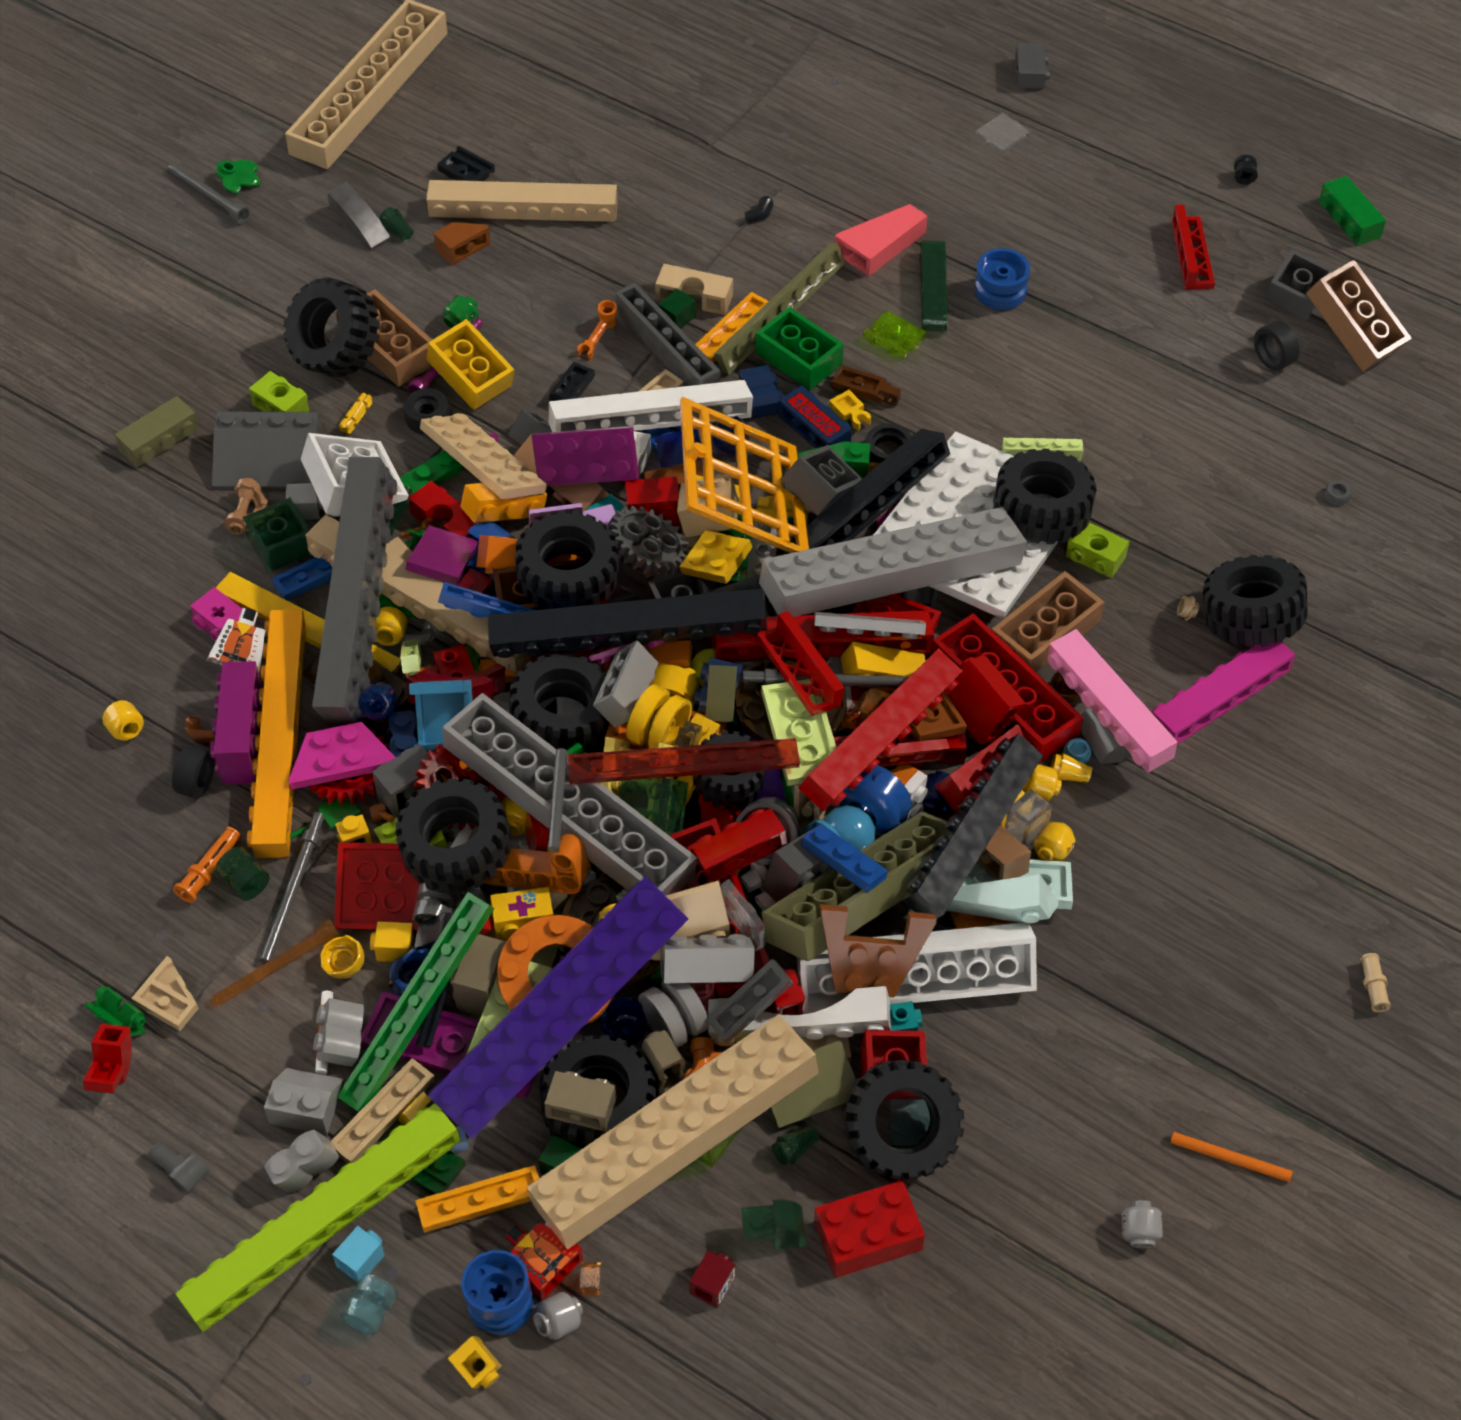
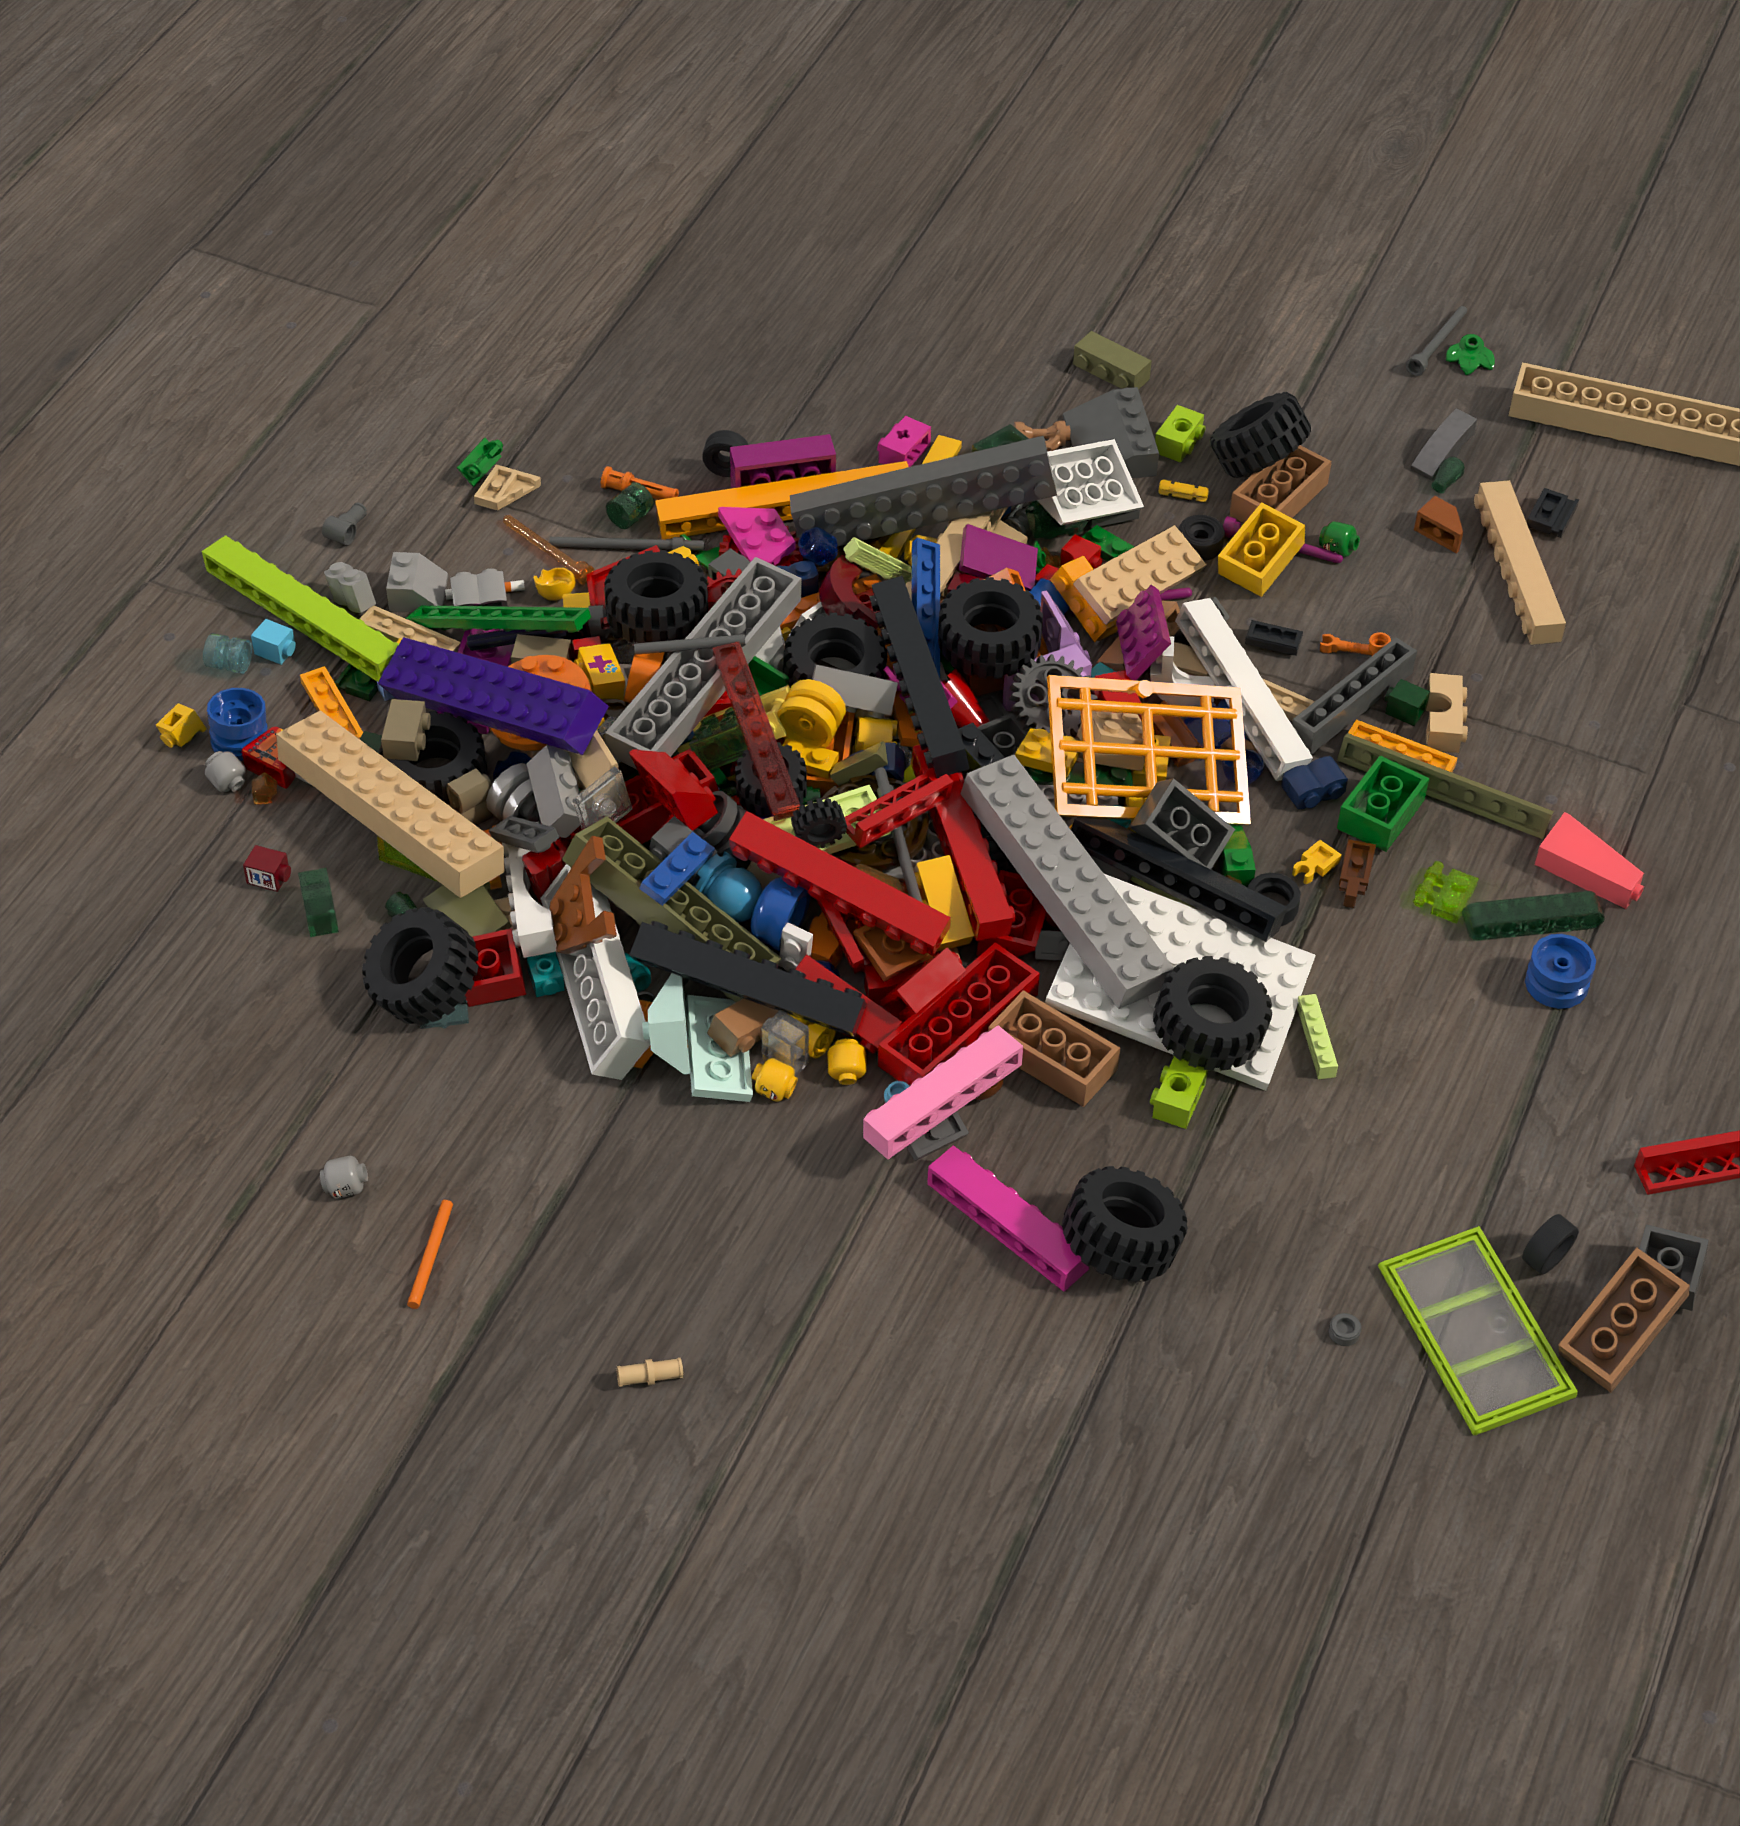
camera: 80 degrees right, 5 degrees down
red brick [83,1024,132,1094] -> none
yellow head [102,700,144,741] -> none
torso [206,608,265,673] -> none
dark azure panel [409,680,472,753] -> none
clear smoke piece [675,721,702,750] -> none
black arm [745,196,774,223] -> none
dark blue brick [778,385,852,449] -> none
light grey plate [813,612,926,639] -> none
red brick [814,1180,925,1278] -> none
yellow cone [1050,753,1092,783] -> none
none -> black tyre [791,798,847,848]
none -> clear door [1378,1226,1578,1436]

